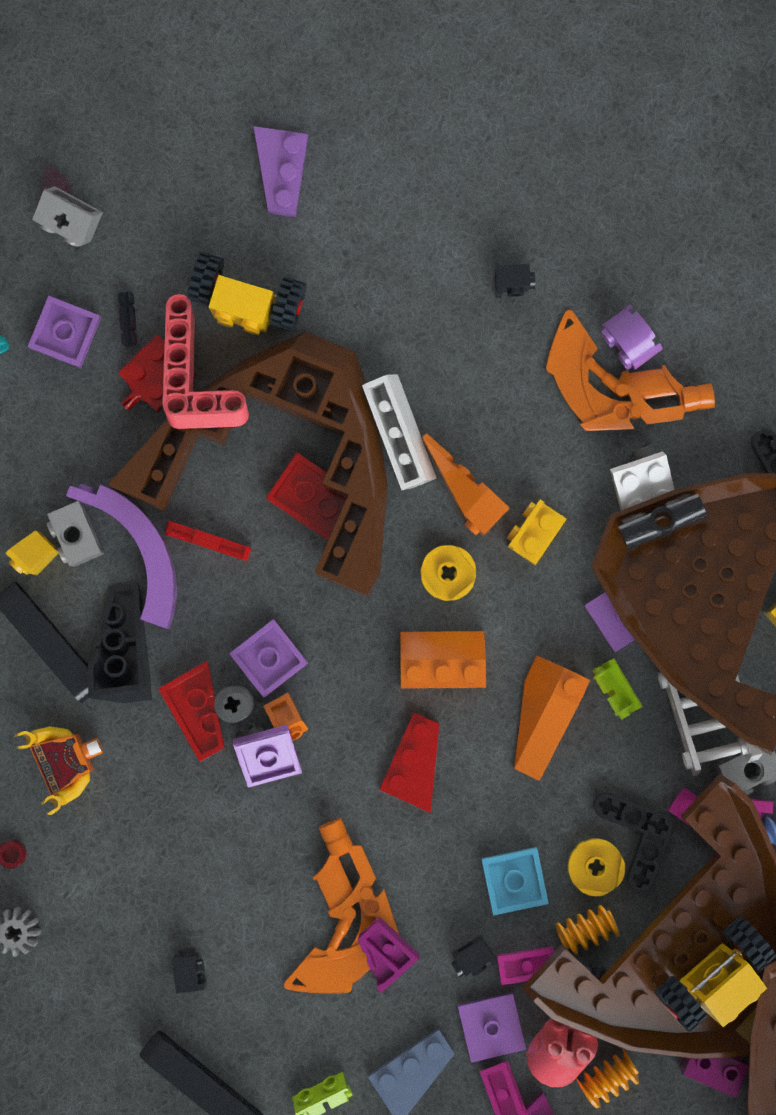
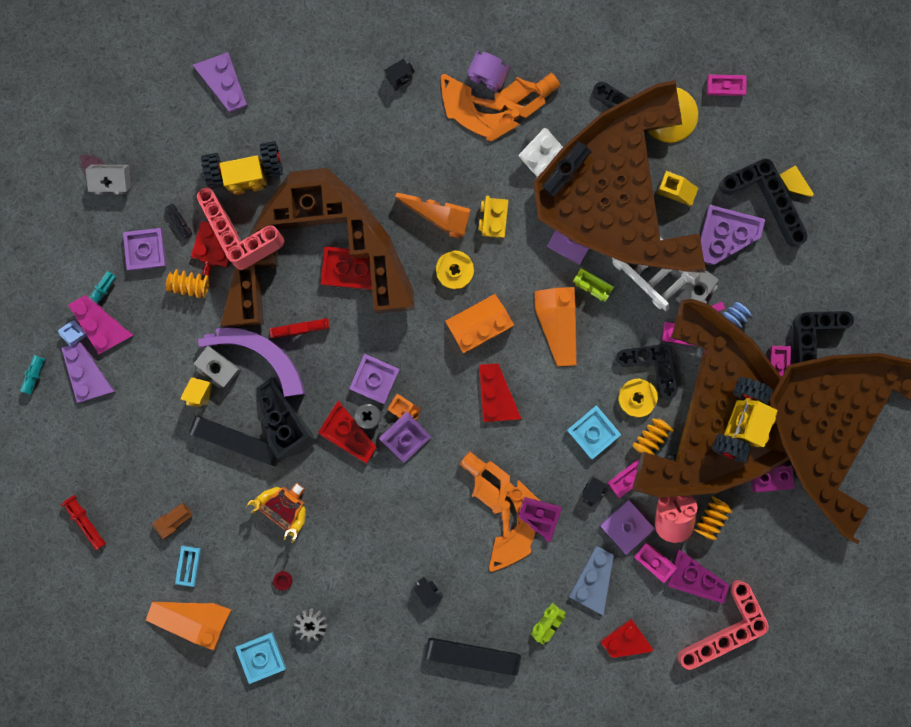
camera: 30 degrees left, 0 degrees up
white brick [362,374,437,490] -> none
none -> light orange piece [166,269,209,299]

